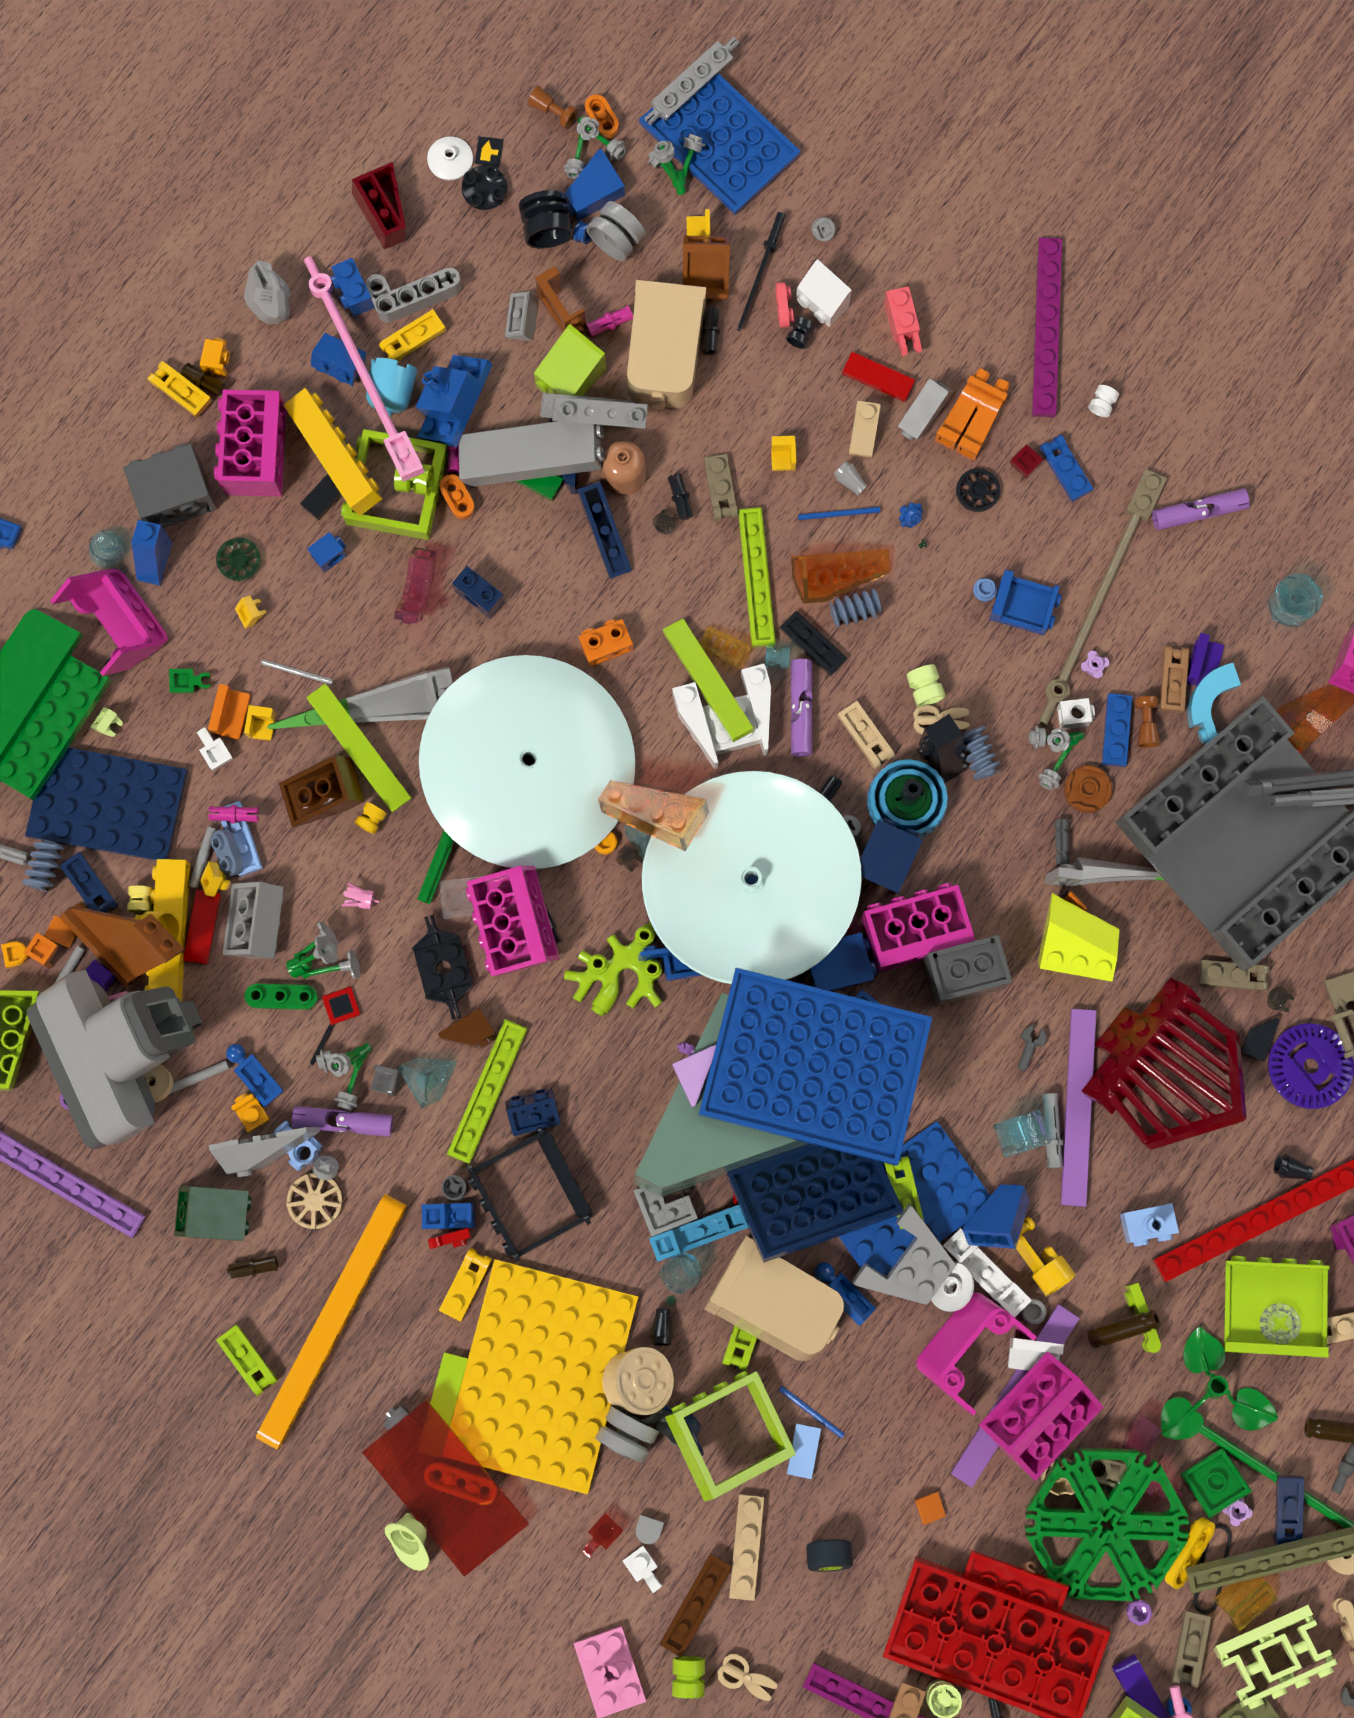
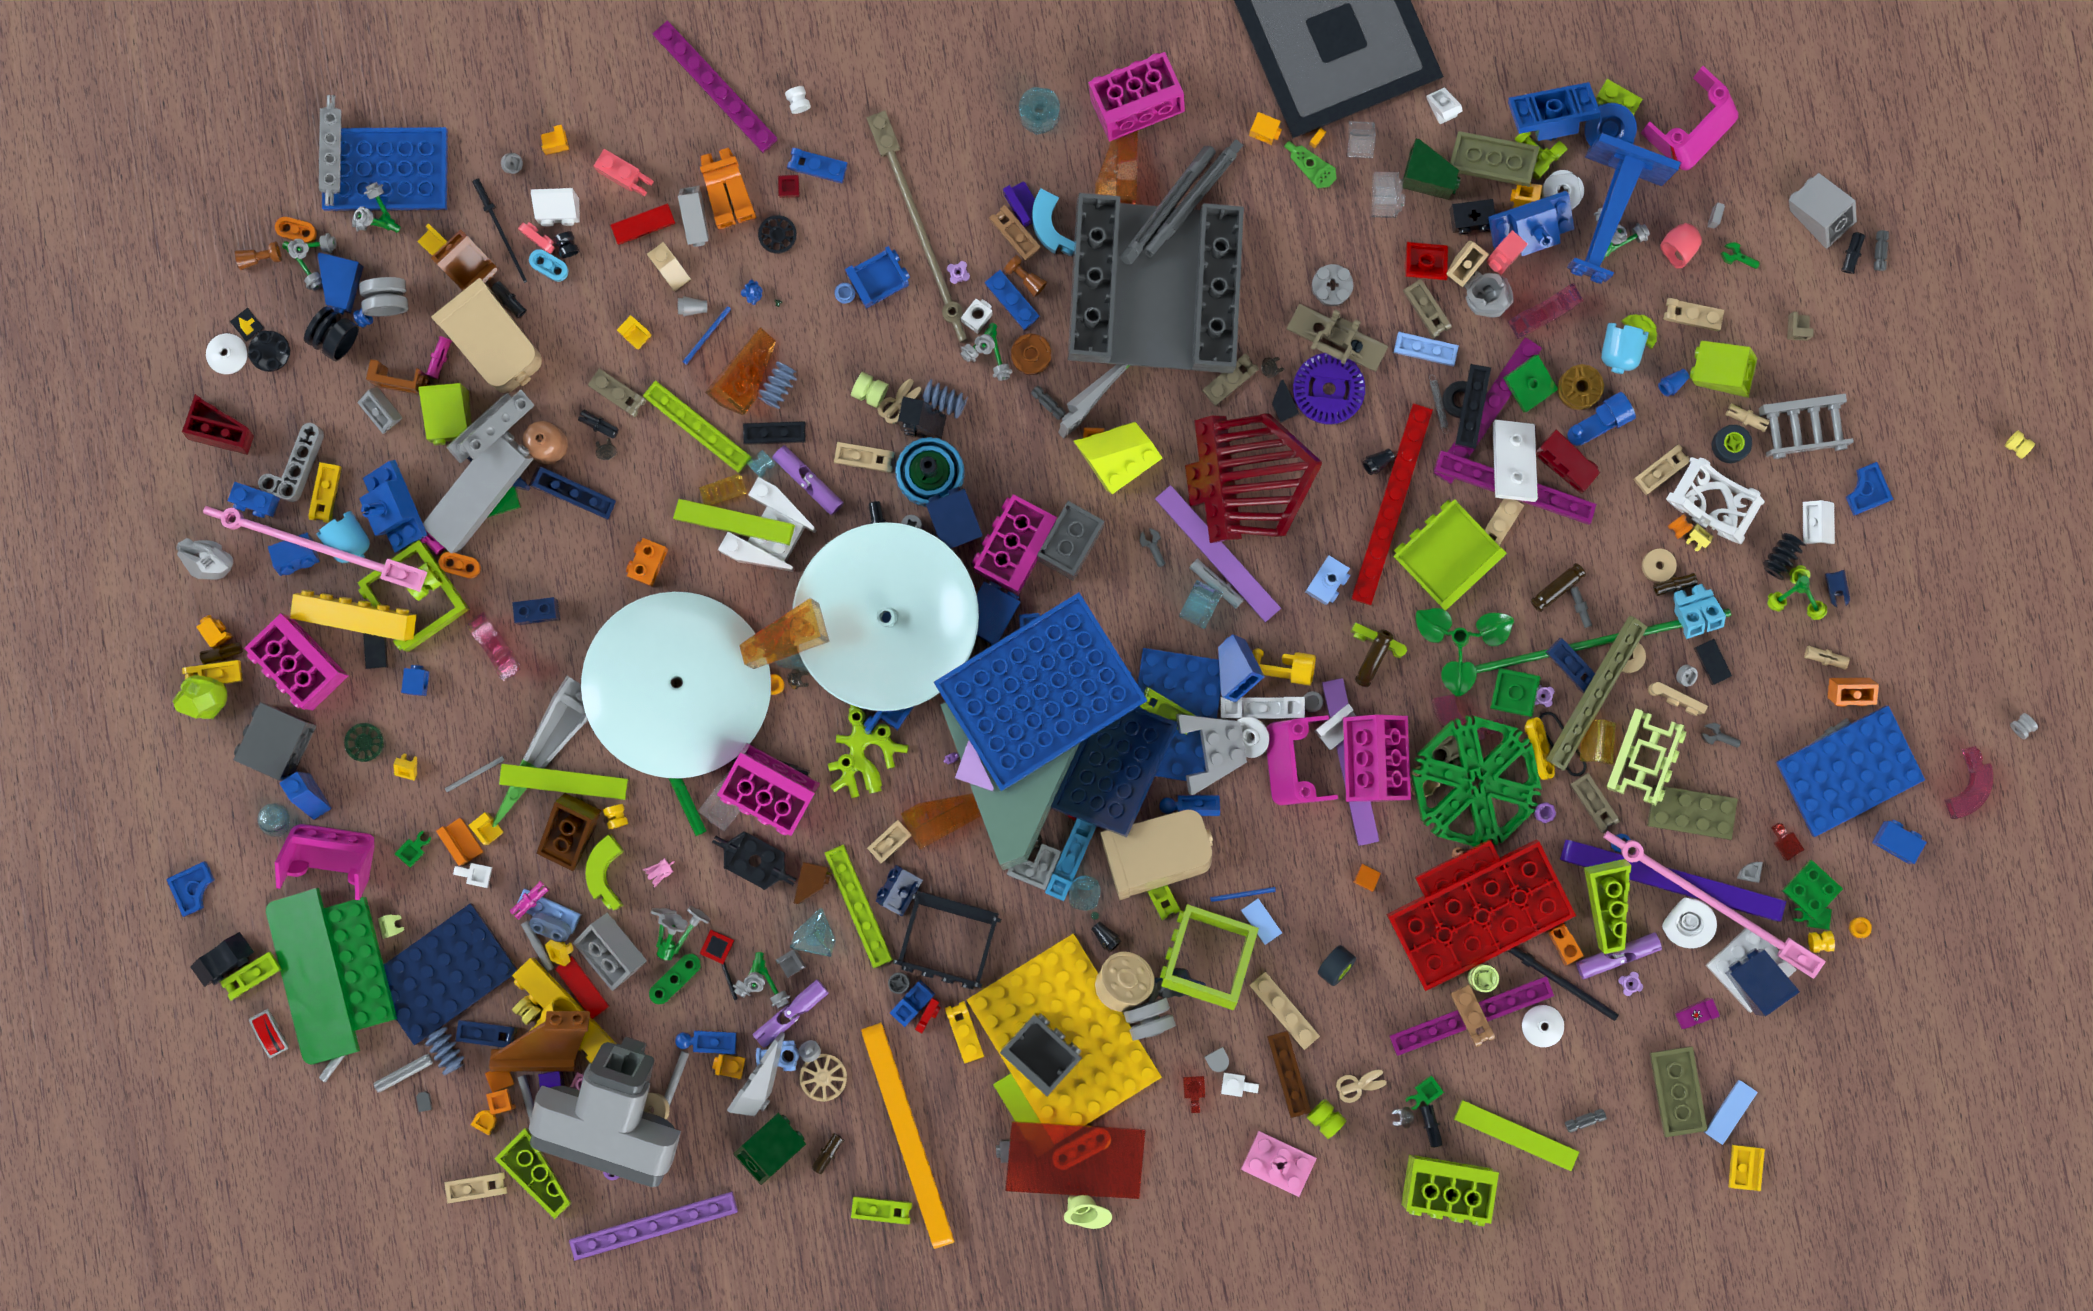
camera: 45 degrees left, 5 degrees up
medium lavender piece [1152,488,1250,531] -> none
clear gear [1260,1303,1301,1344] -> none
none -> lime helmet [172,675,227,719]
none -> medium azure plate [529,249,569,282]
none -> light orange panel [541,125,569,155]
none -> lime arch [586,835,624,910]
none -> tan plate [867,820,912,864]
none -> clear orange wedge [900,793,981,850]
none -> dark grey container [1000,1013,1082,1096]

